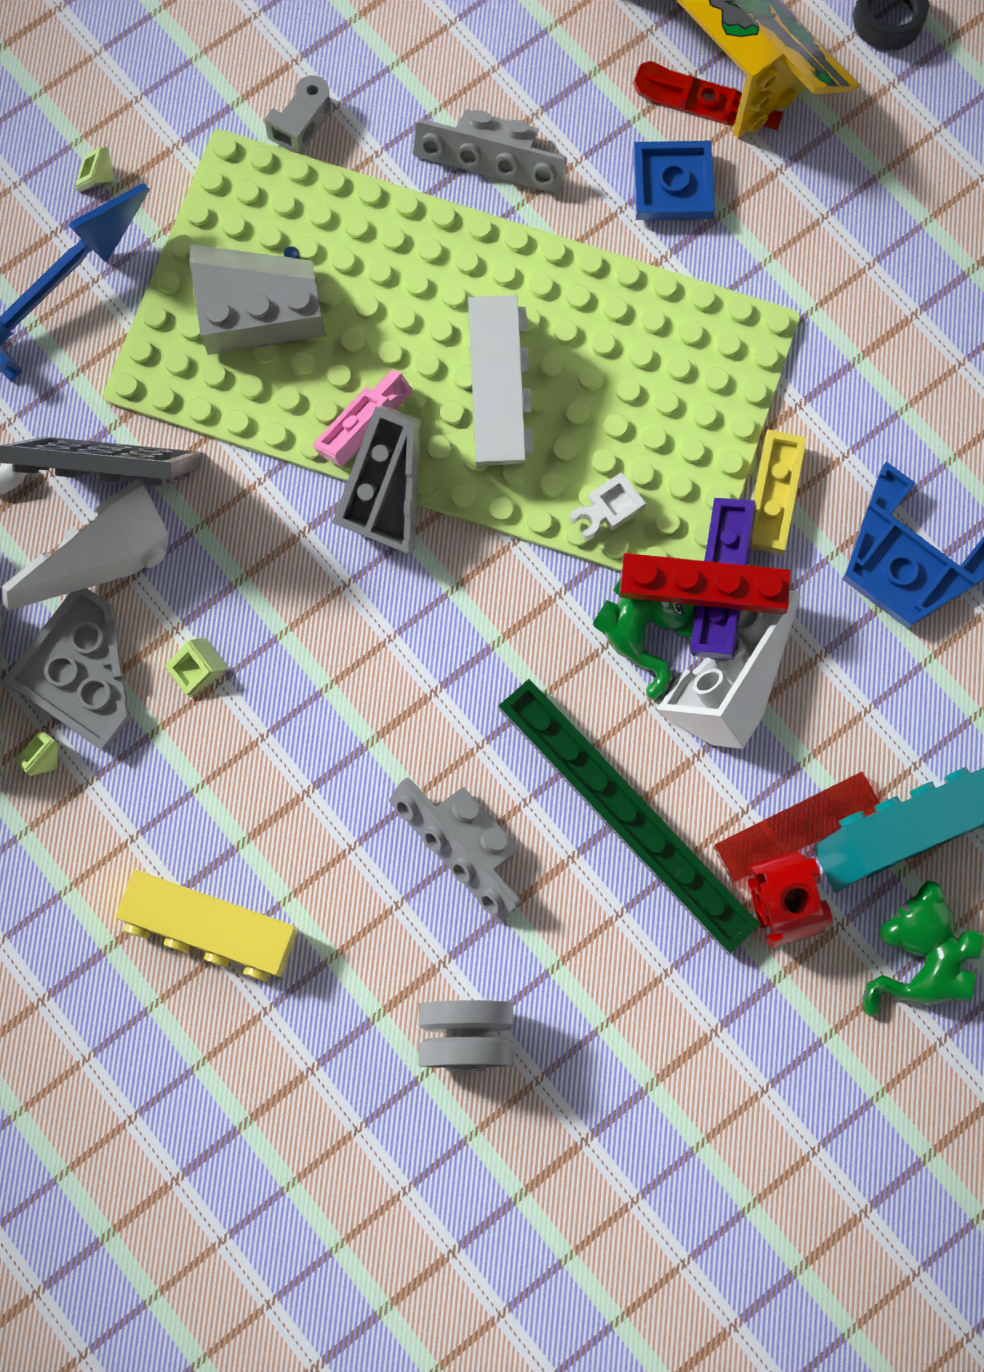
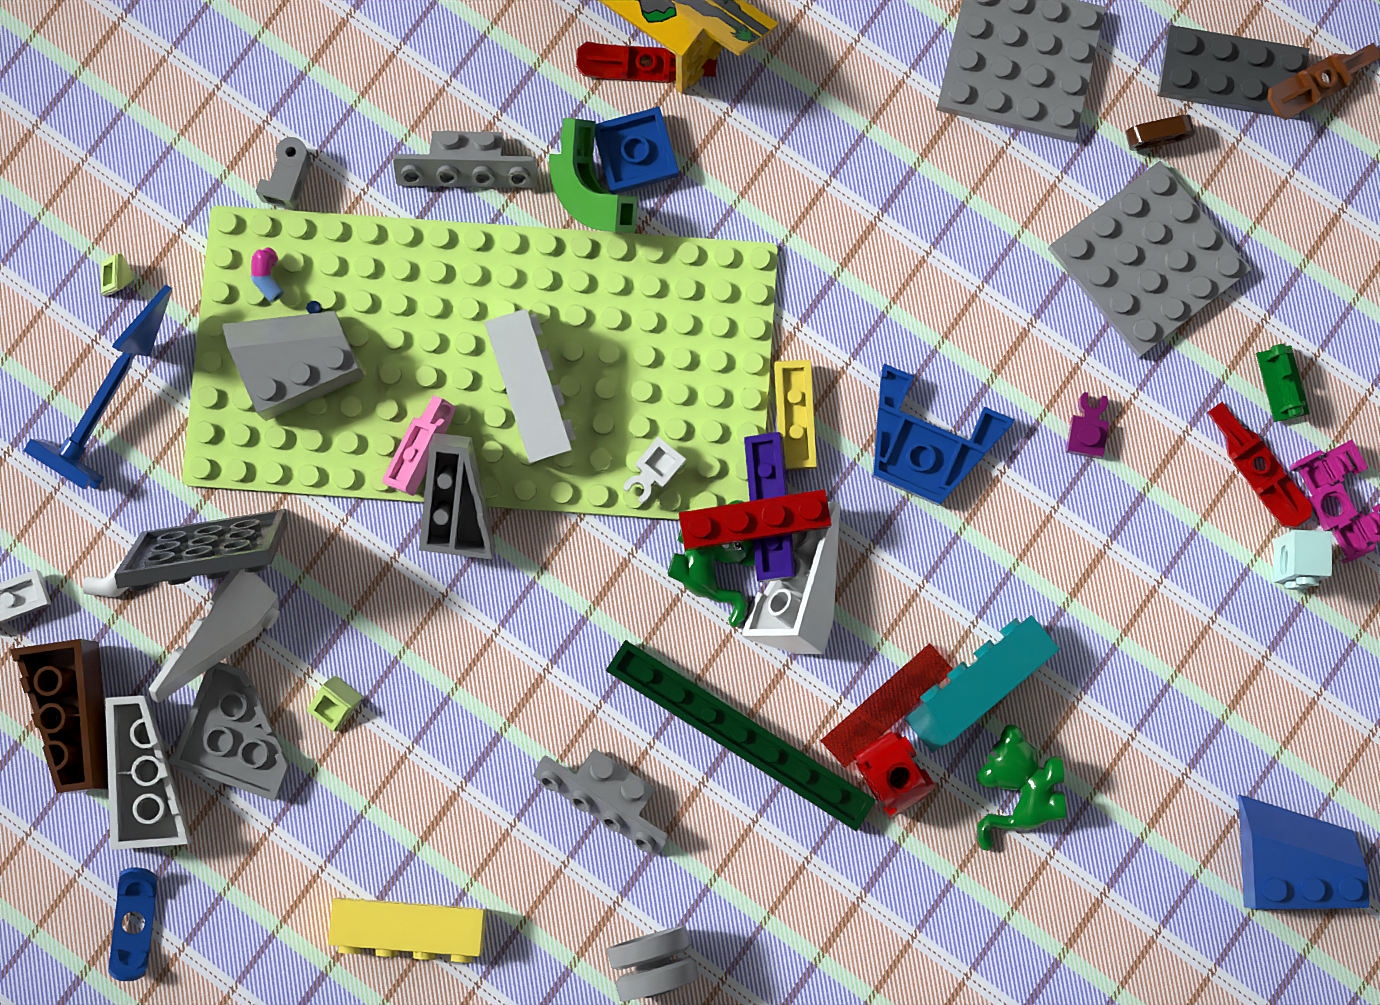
camera: 15 degrees left, 5 degrees up
yellowish green slope [14,730,59,776] -> none
none -> arm [251,247,284,303]
none -> bright green arch [549,118,638,233]

